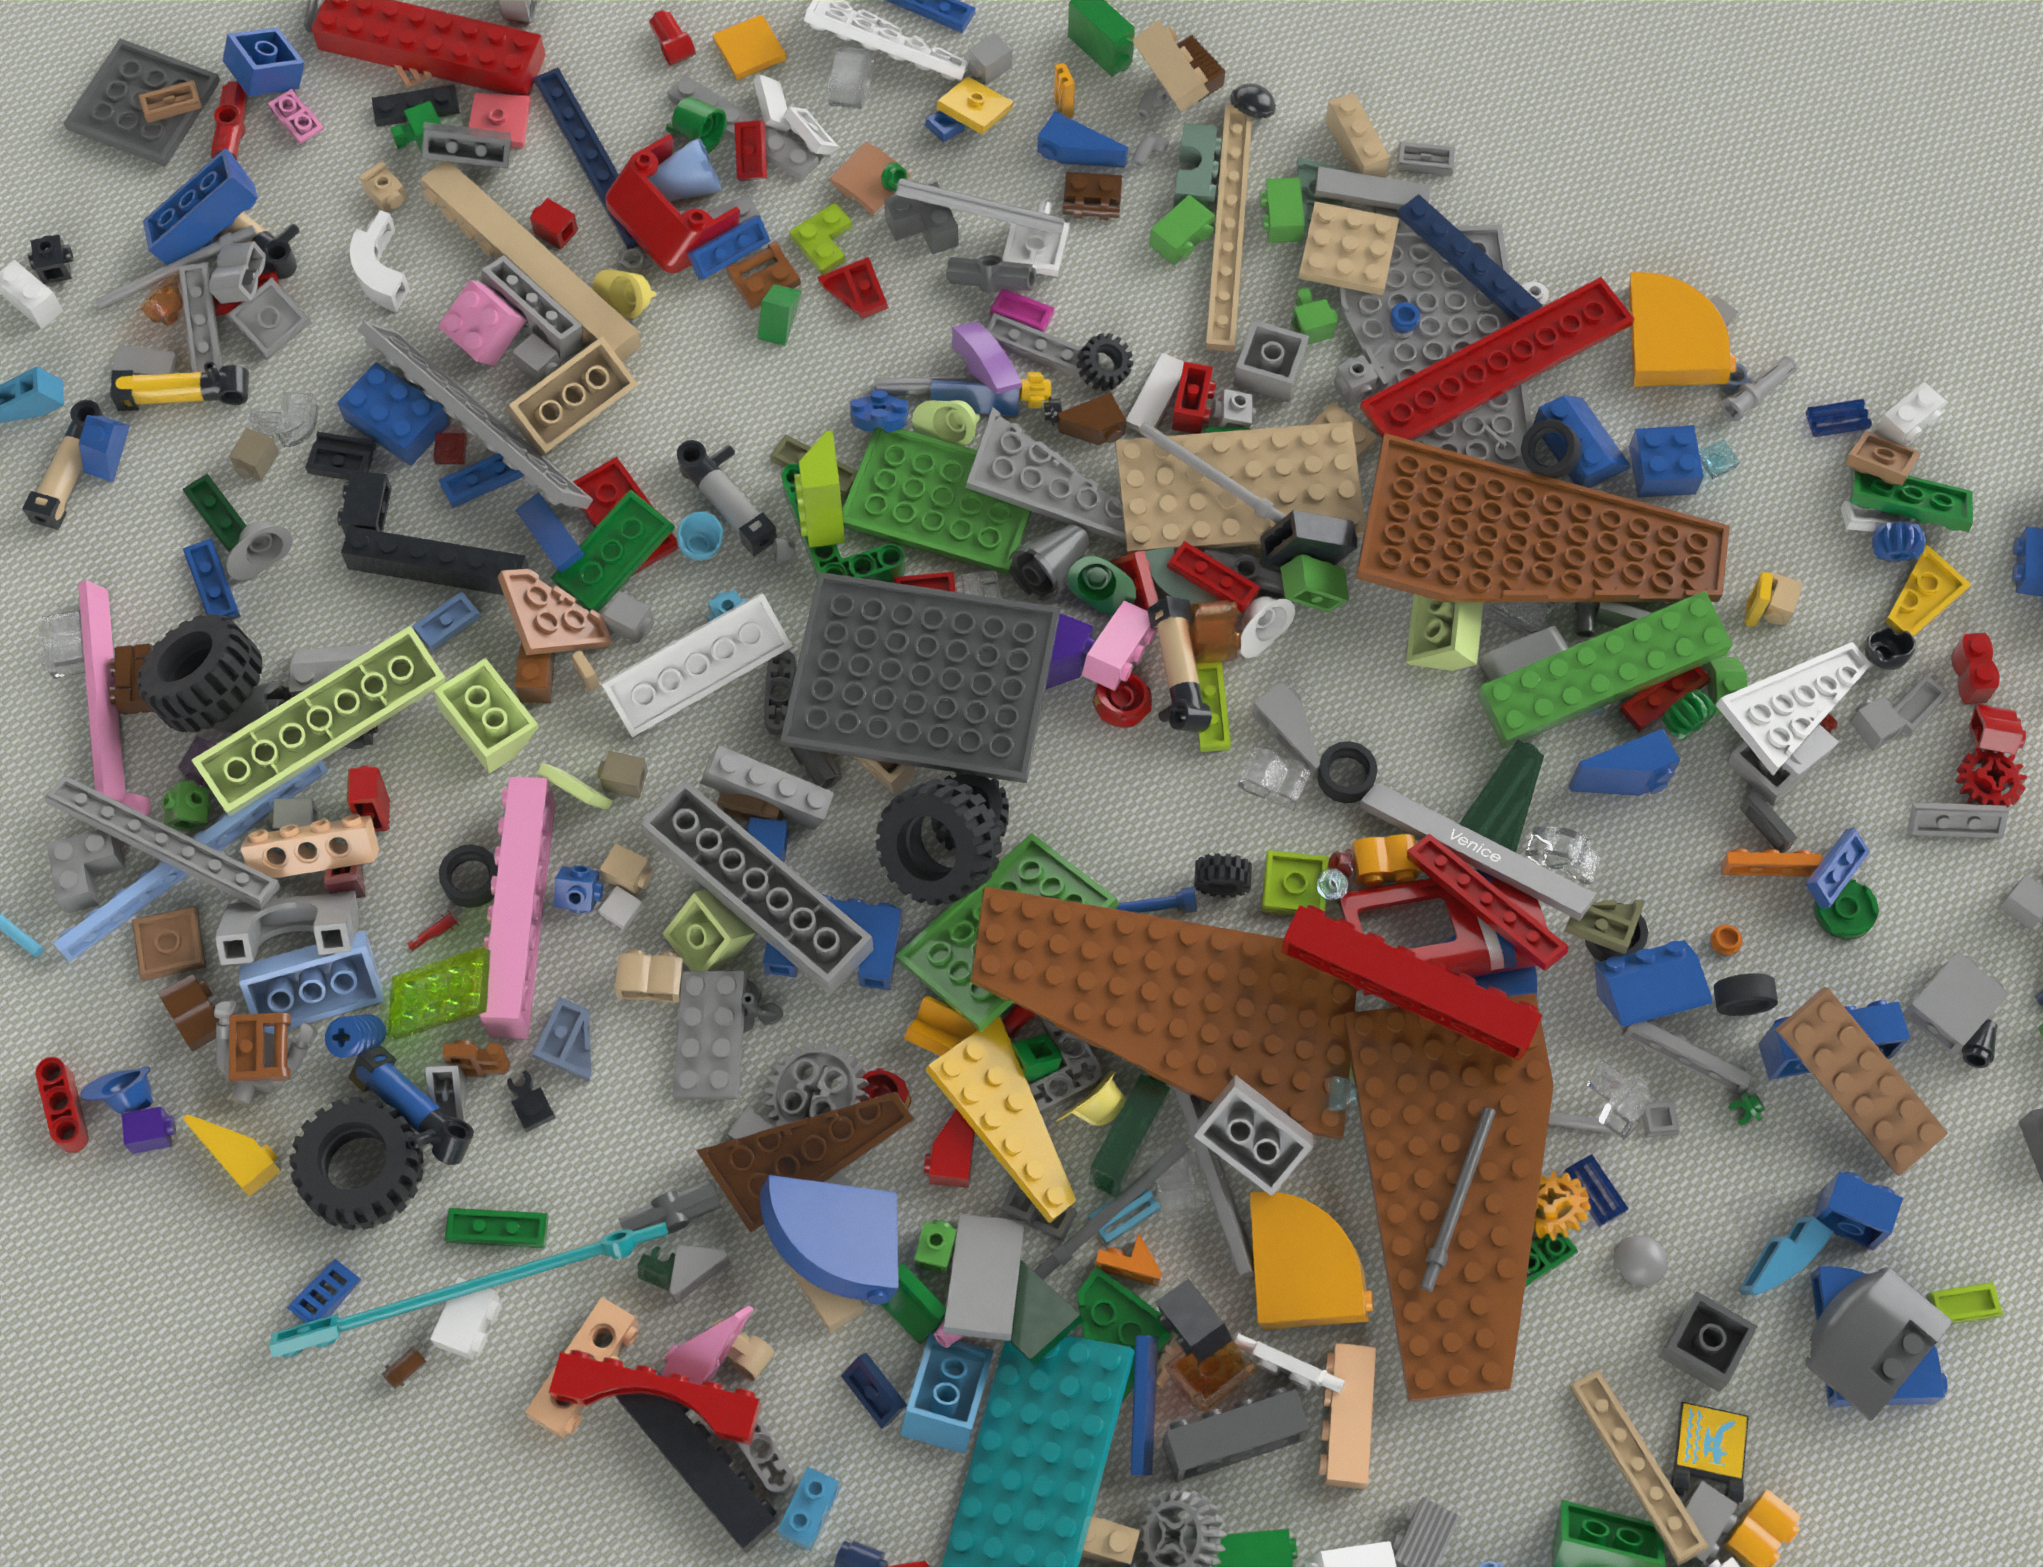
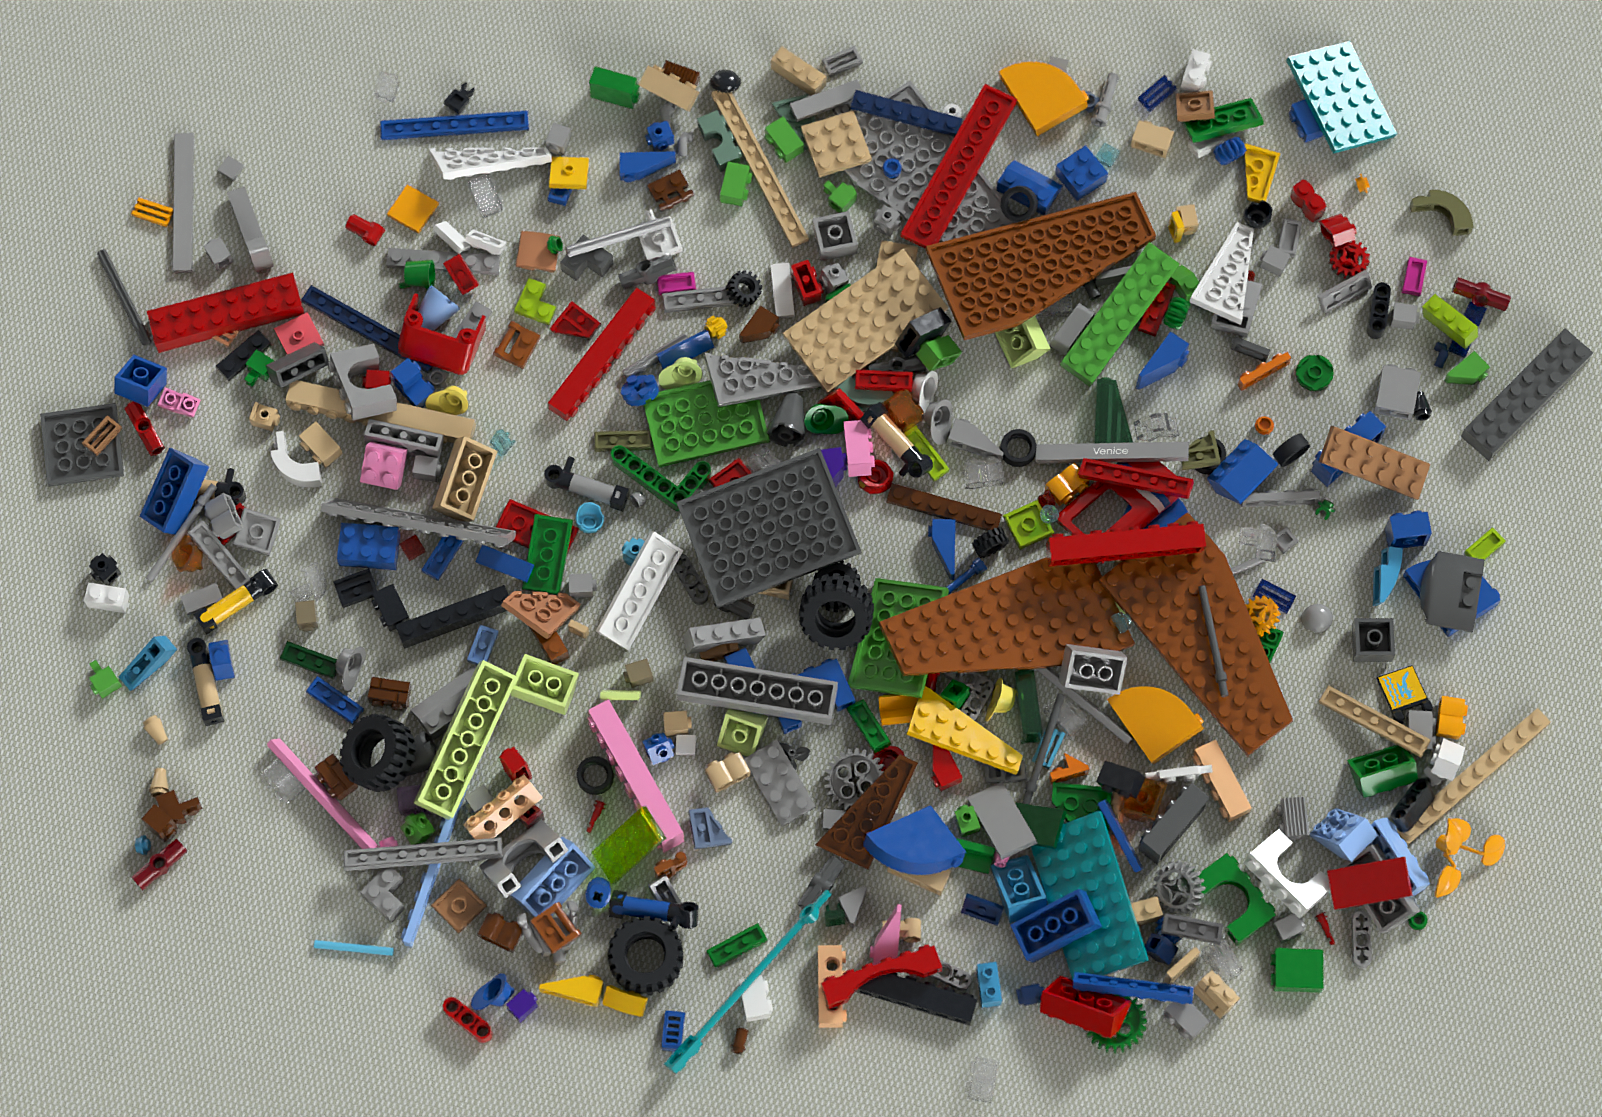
camera: 30 degrees left, 5 degrees up
black plate [507,1070,556,1133] -> none
blue tile [687,215,771,280] -> none
green slope [758,284,802,346] -> none
lime slope [794,430,845,547] -> none
medium lavender slope [952,321,1022,394] -> none
black plate [1043,397,1062,426] -> none
light orange tile [1054,62,1075,119] -> none
light grey bar [1138,422,1286,524] -> none
blue tile [1805,827,1870,909] -> none
none -> tan brick [299,421,343,468]
none -> light grey arch [328,344,397,421]
none -> reddish brown brick [368,677,412,711]
none -> blue brick [391,358,435,408]
none -> clear light blue tile [490,429,516,456]
none -> red brick [548,287,656,421]
none -> yellow slope [602,985,647,1017]
none -> blue brick [645,120,675,151]
none -> green tile [847,699,891,754]
none -> reddish brown plate [886,483,1002,531]
none -> light grey piece [924,399,953,445]
none -> blue slope [928,519,955,580]
none -> blue brick [1010,889,1102,963]
none -> tan brick [1131,120,1174,158]
none -> black beam [1367,282,1391,339]

